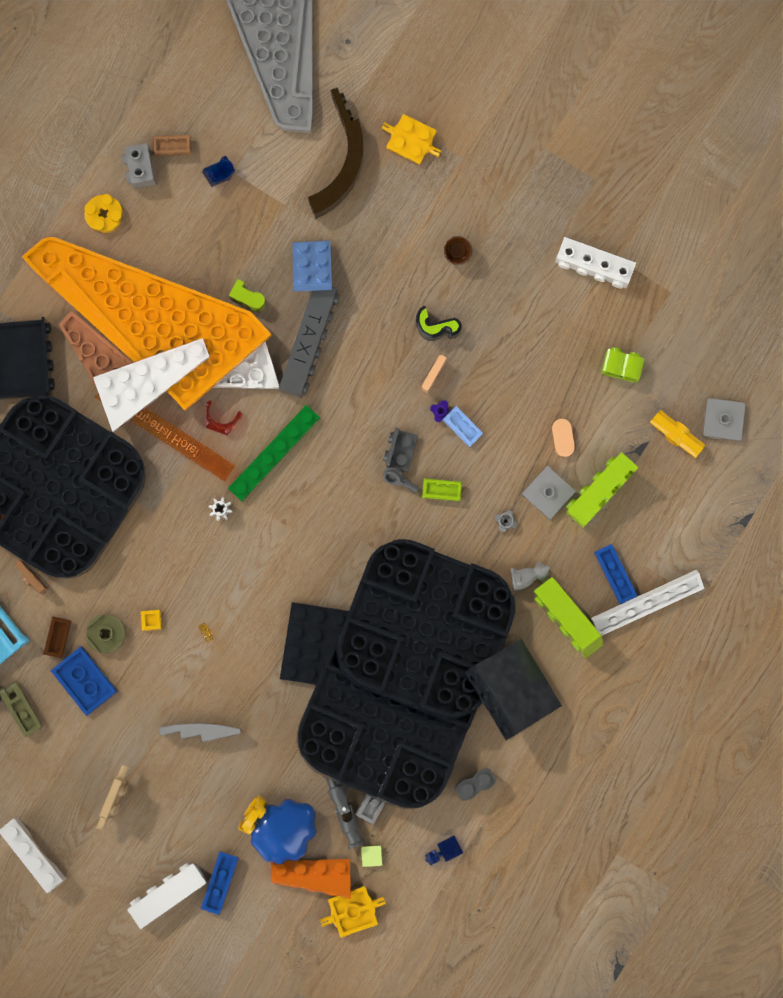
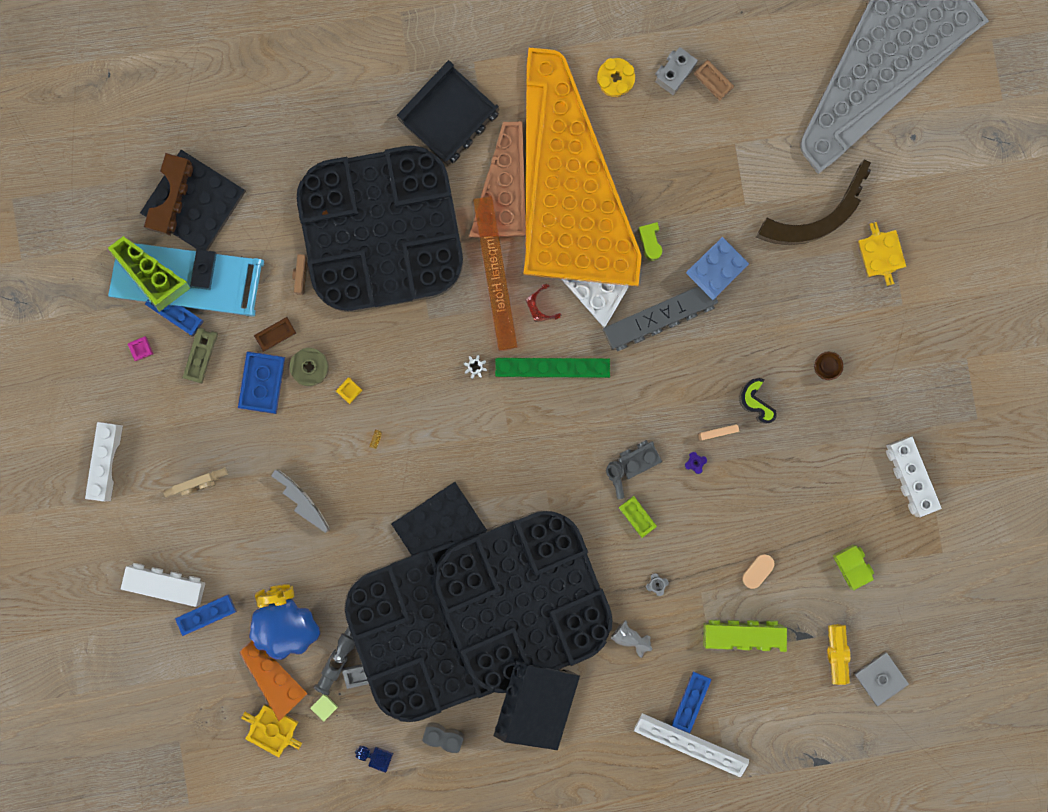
camera: 50 degrees right, 5 degrees up
white wing [93,338,210,433] -> none
clear blue bracket [202,156,235,187] -> none
light blue plate [442,406,483,447] -> none
light grey plate [521,466,576,520] -> none
lime wedge [534,577,603,659] -> none

